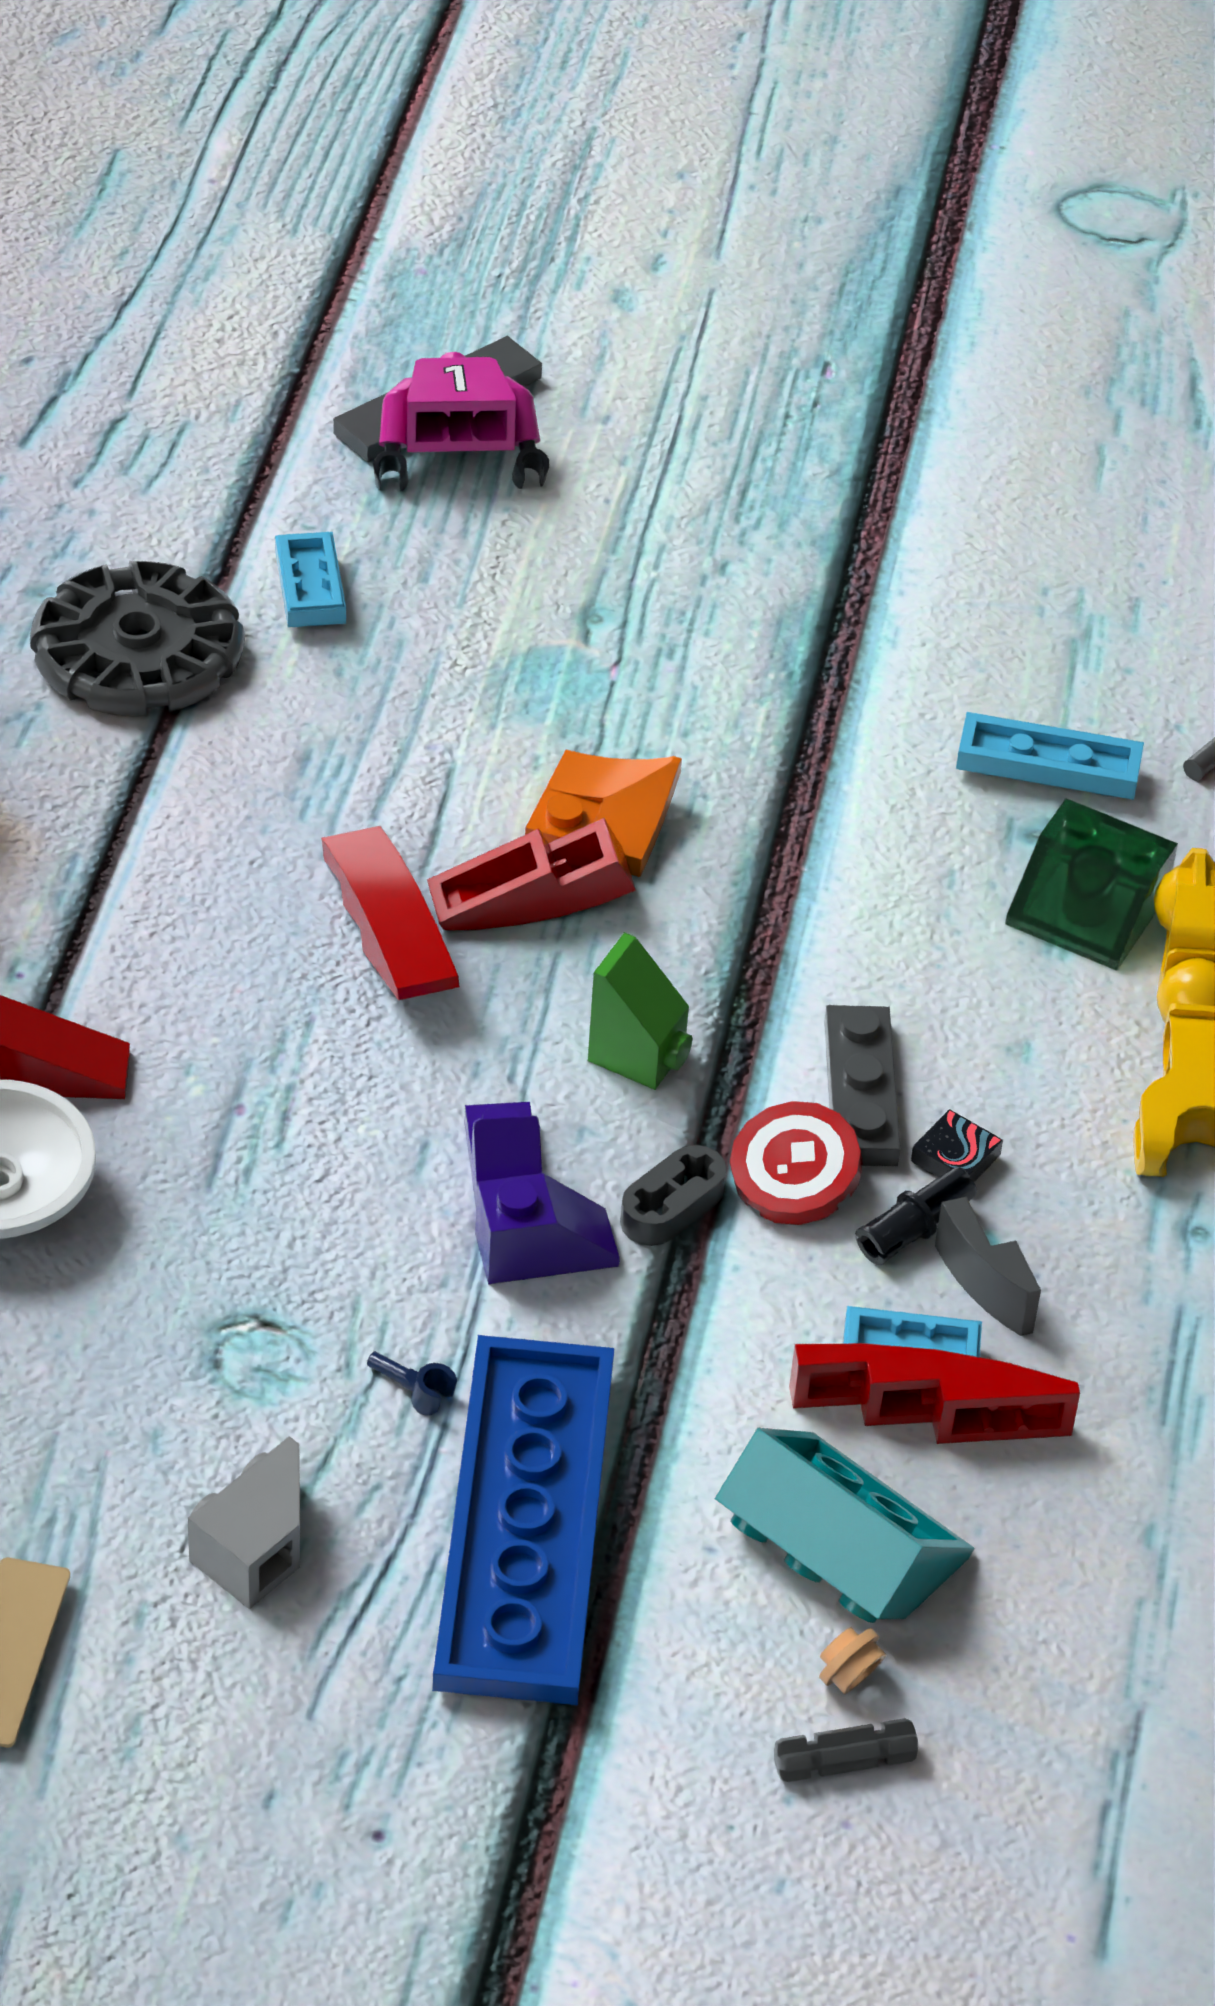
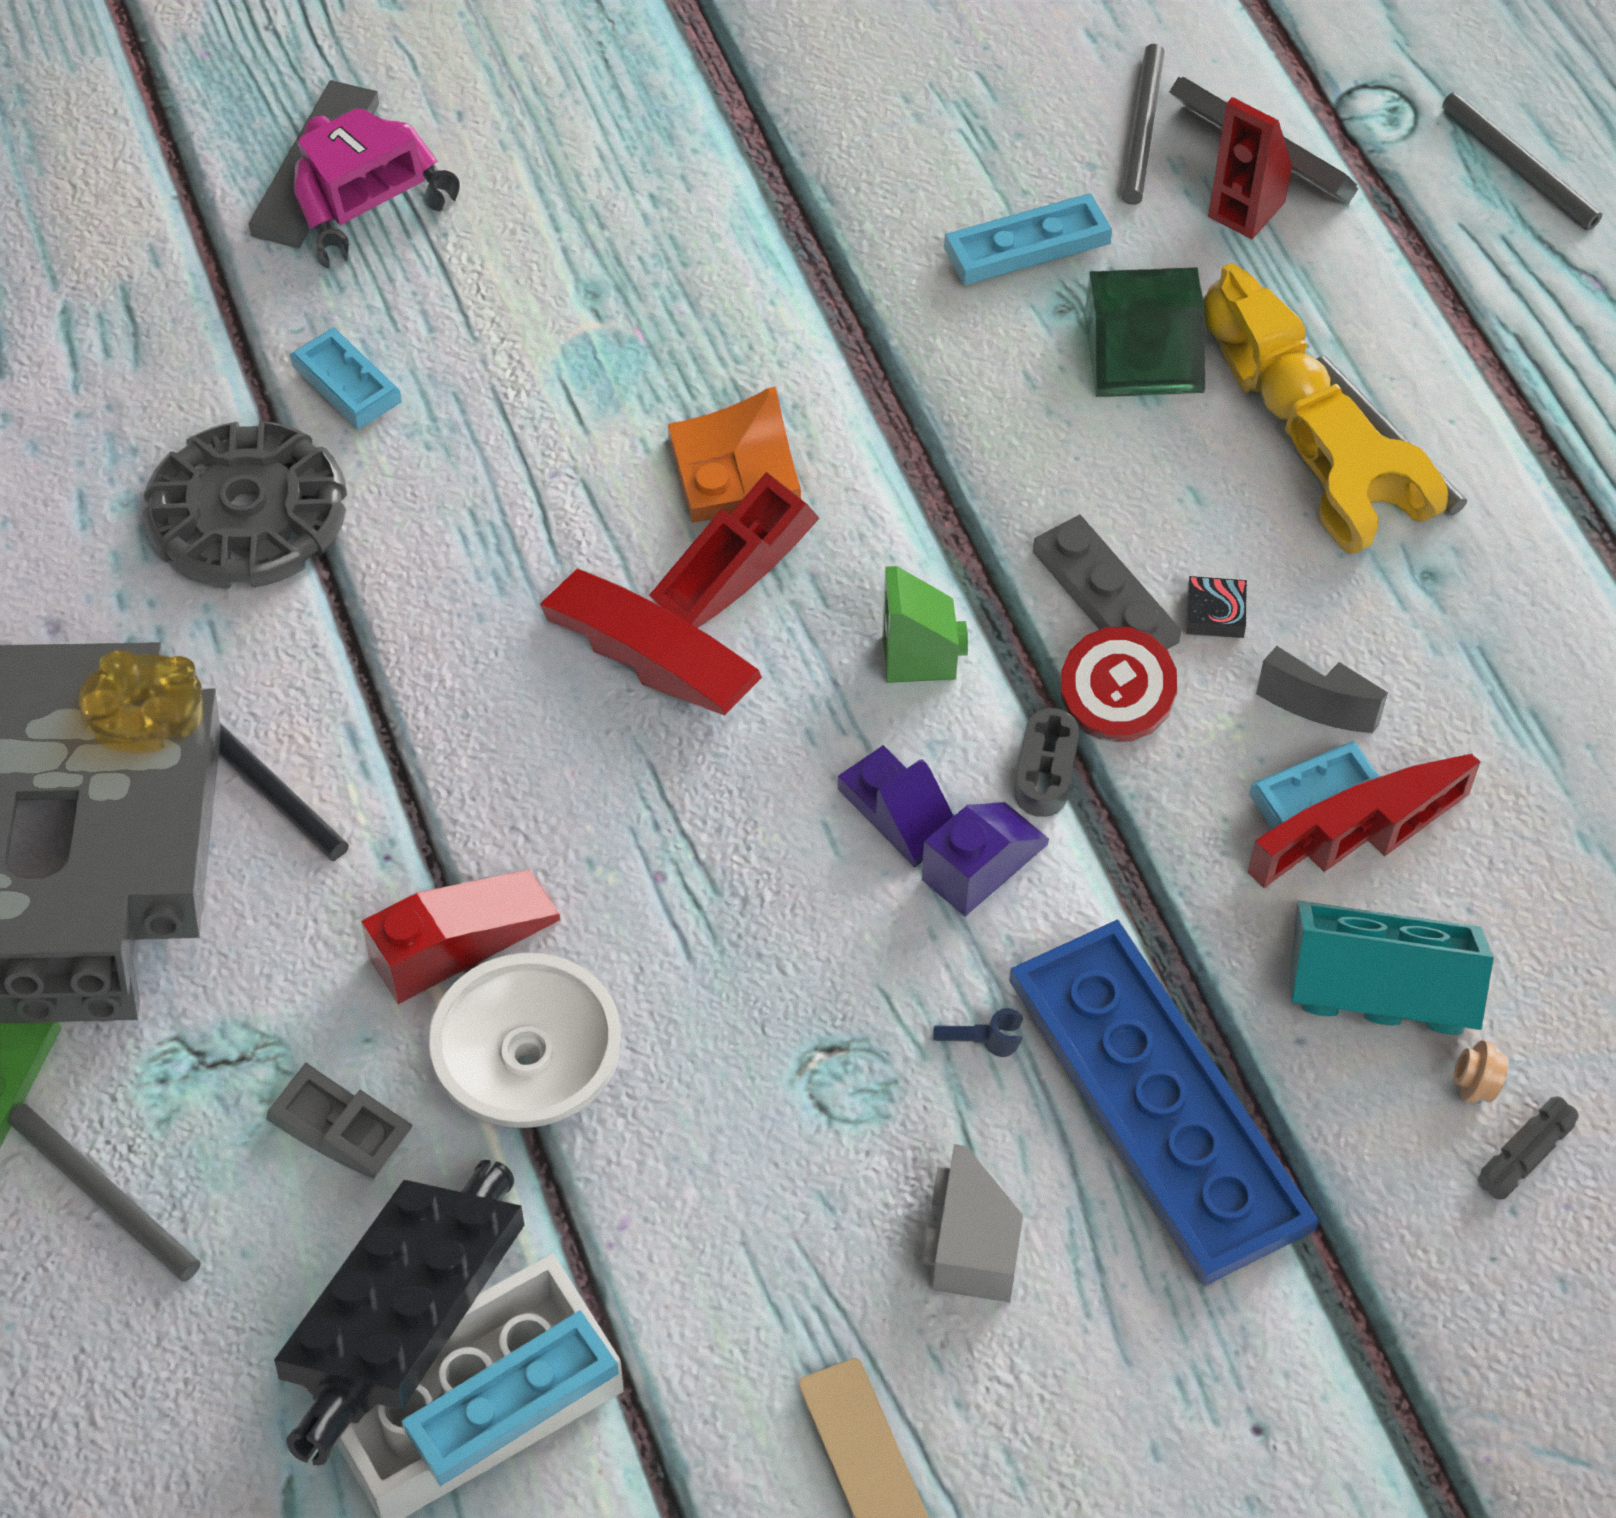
camera: 30 degrees left, 10 degrees up
black axle [855,1167,977,1265] -> none

